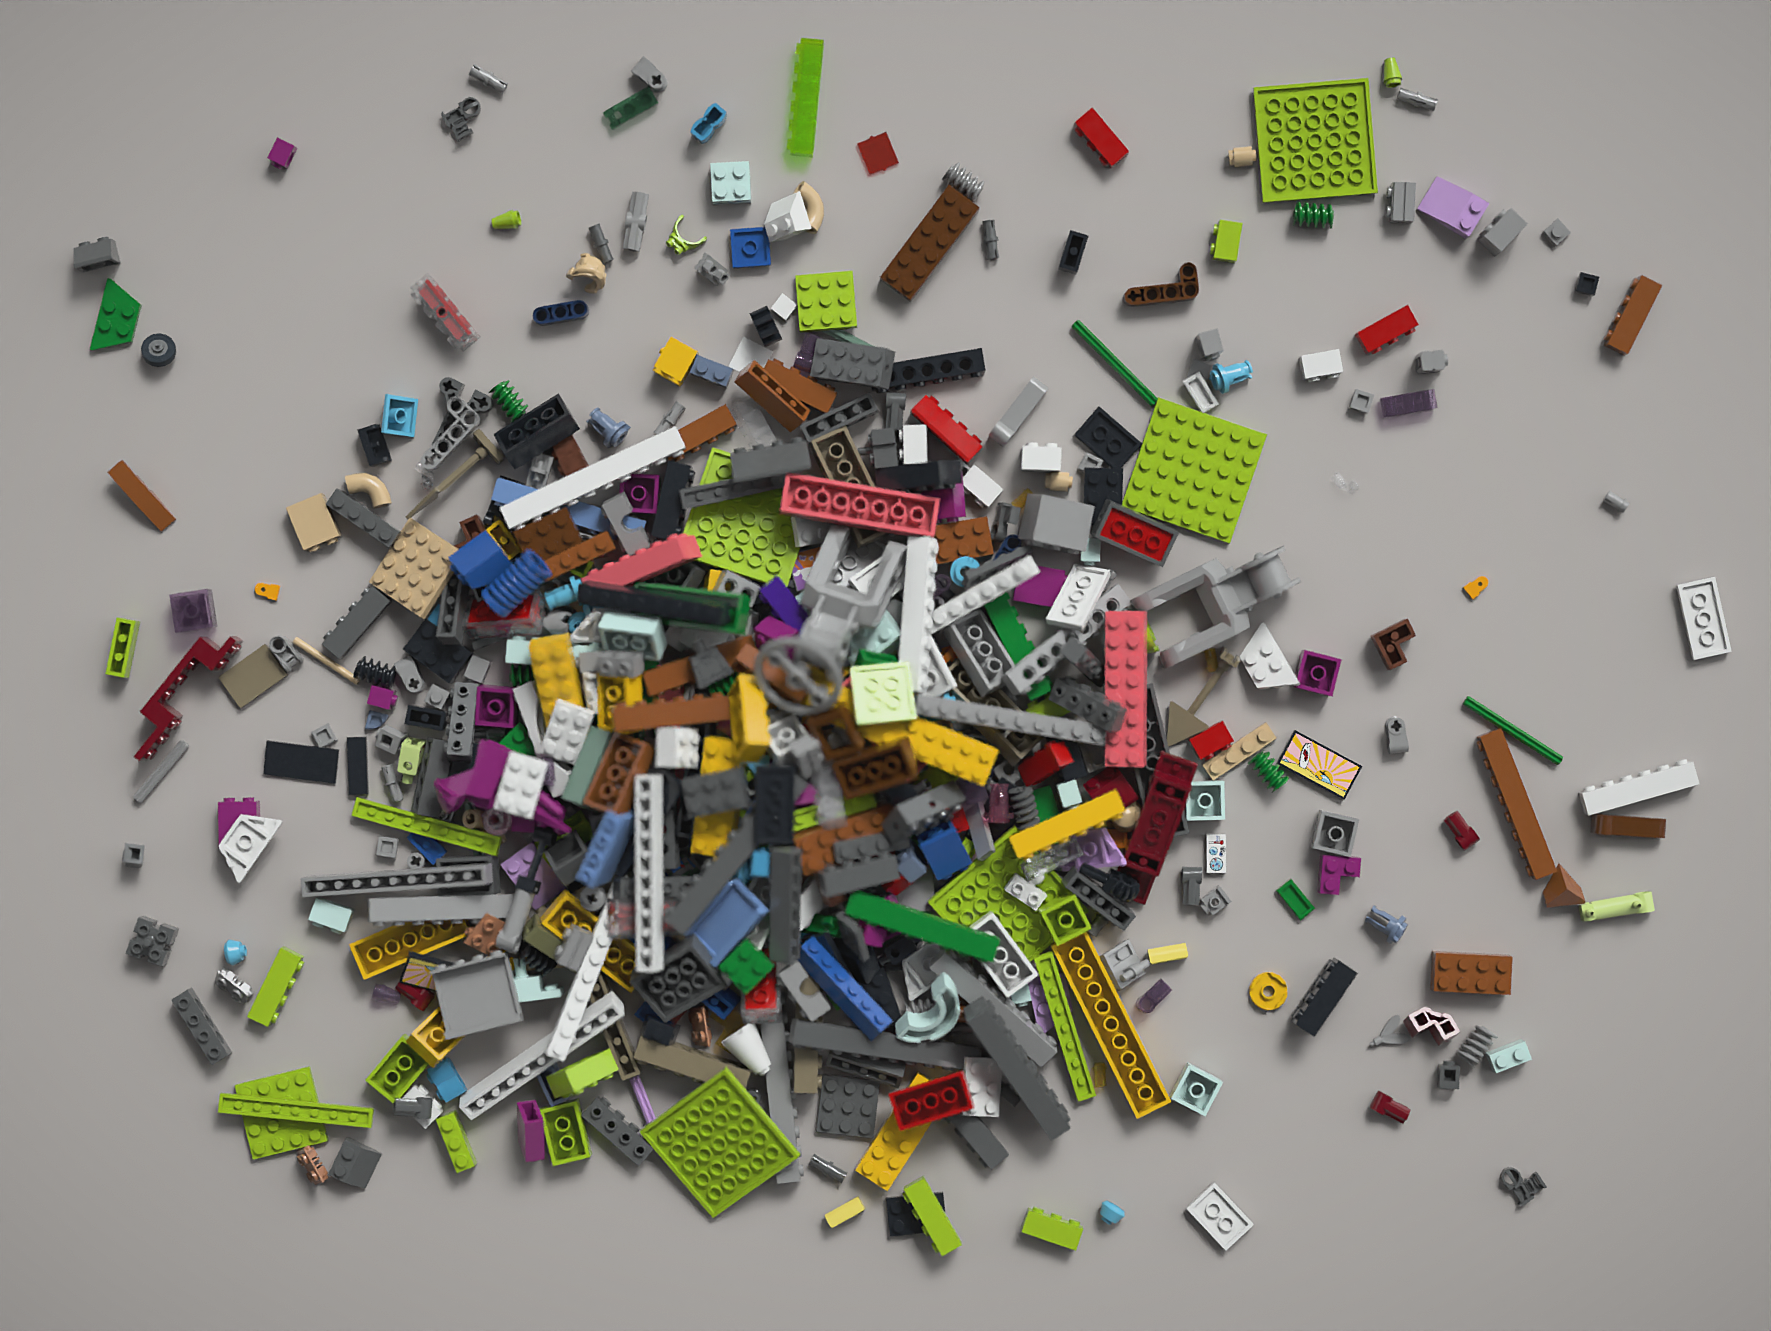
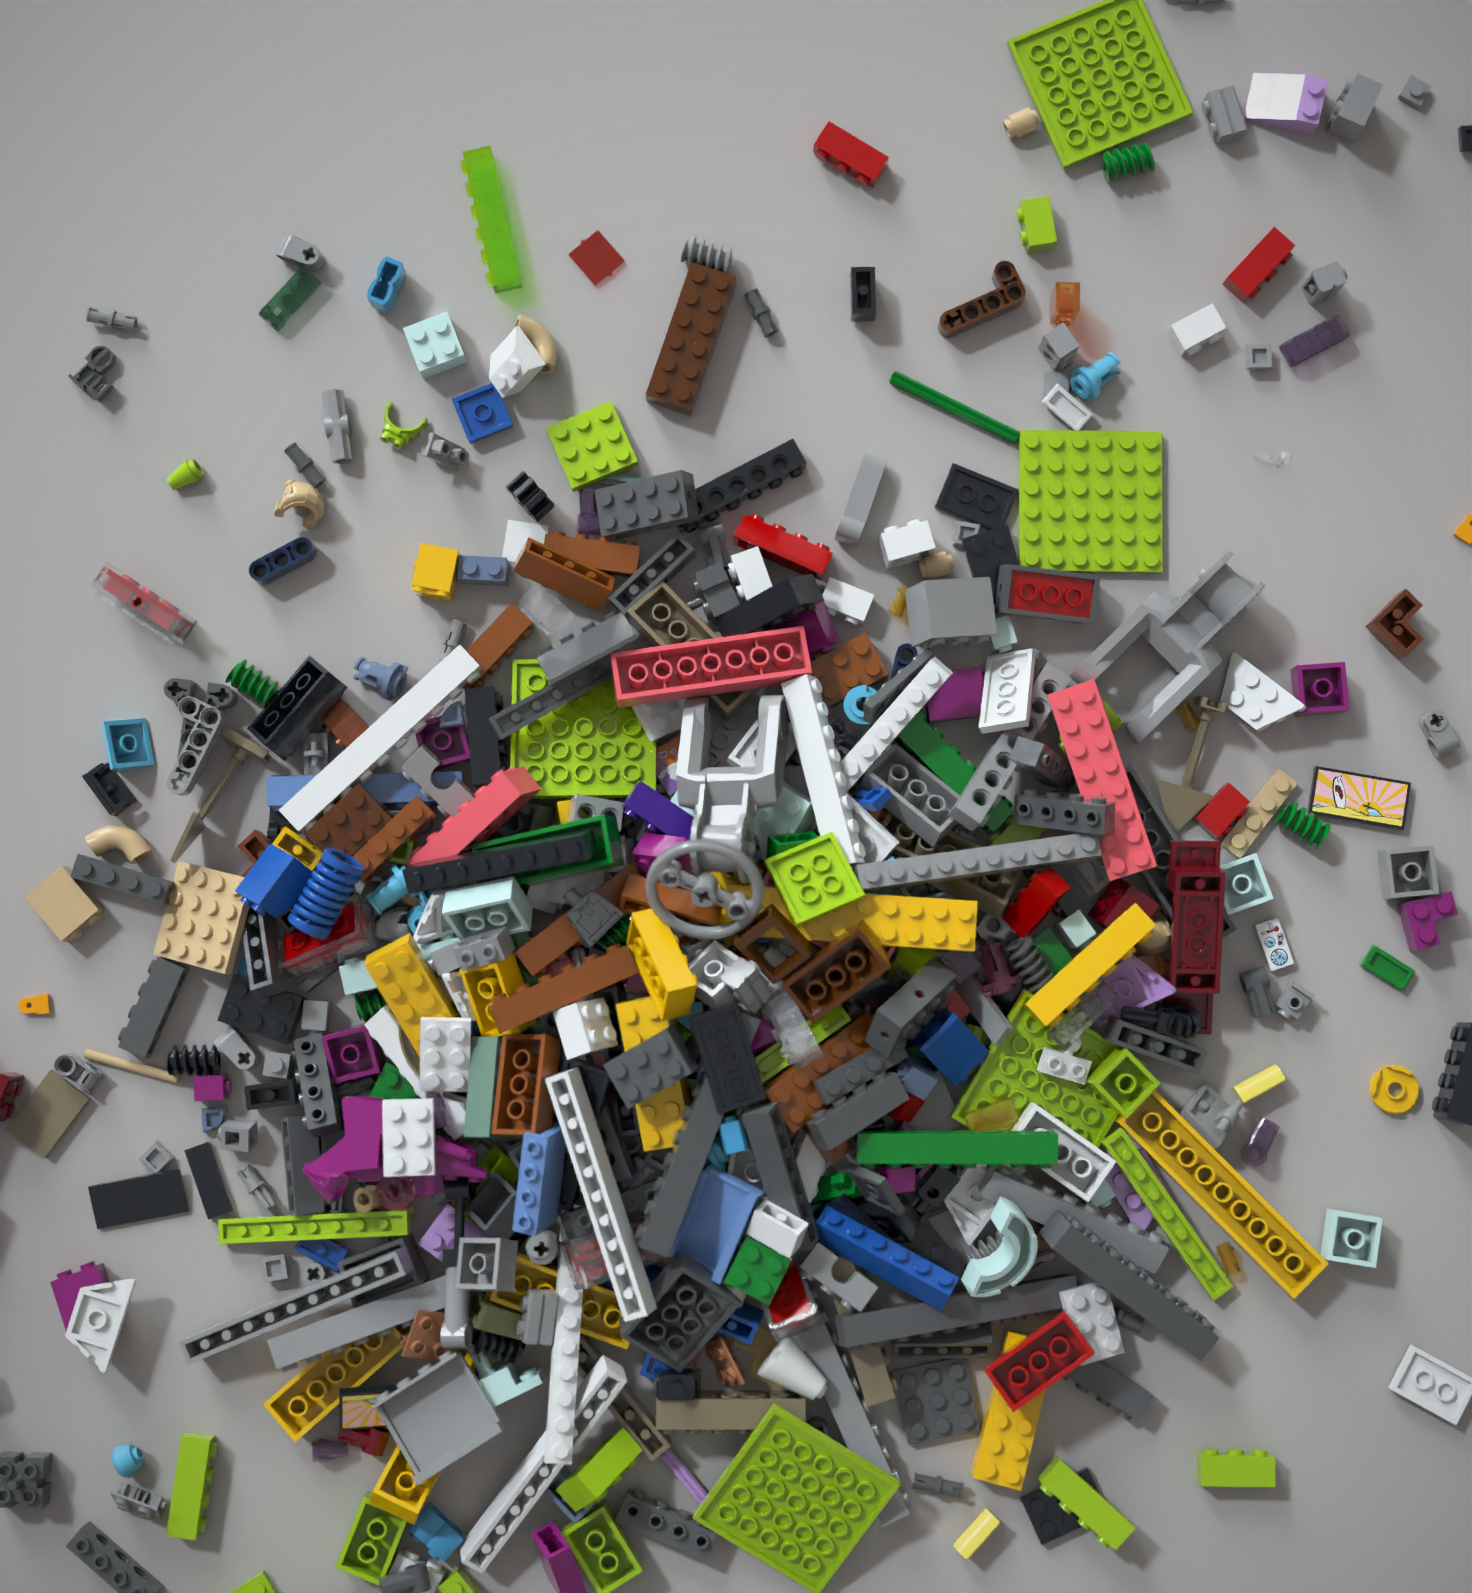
camera: 20 degrees left, 5 degrees down
light aqua brick [308,897,355,934] -> none
yellowish green torso [397,737,426,784] -> none
clear arm [414,461,434,491] -> none
white tile [771,293,798,320] -> none
dark grey piece [990,502,1021,543] -> none
dark grey pin [1088,913,1109,937] -> none
medium azure cone [1100,1200,1125,1225] -> none
none -> sand blue tile [440,701,465,729]
none -> light grey brick [455,1238,518,1292]
none -> white brick [746,1199,809,1258]
none -> blue plate [852,787,893,811]
none -> clear yellow plate [963,1097,1019,1131]
none -> clear orange brick [1050,282,1080,327]

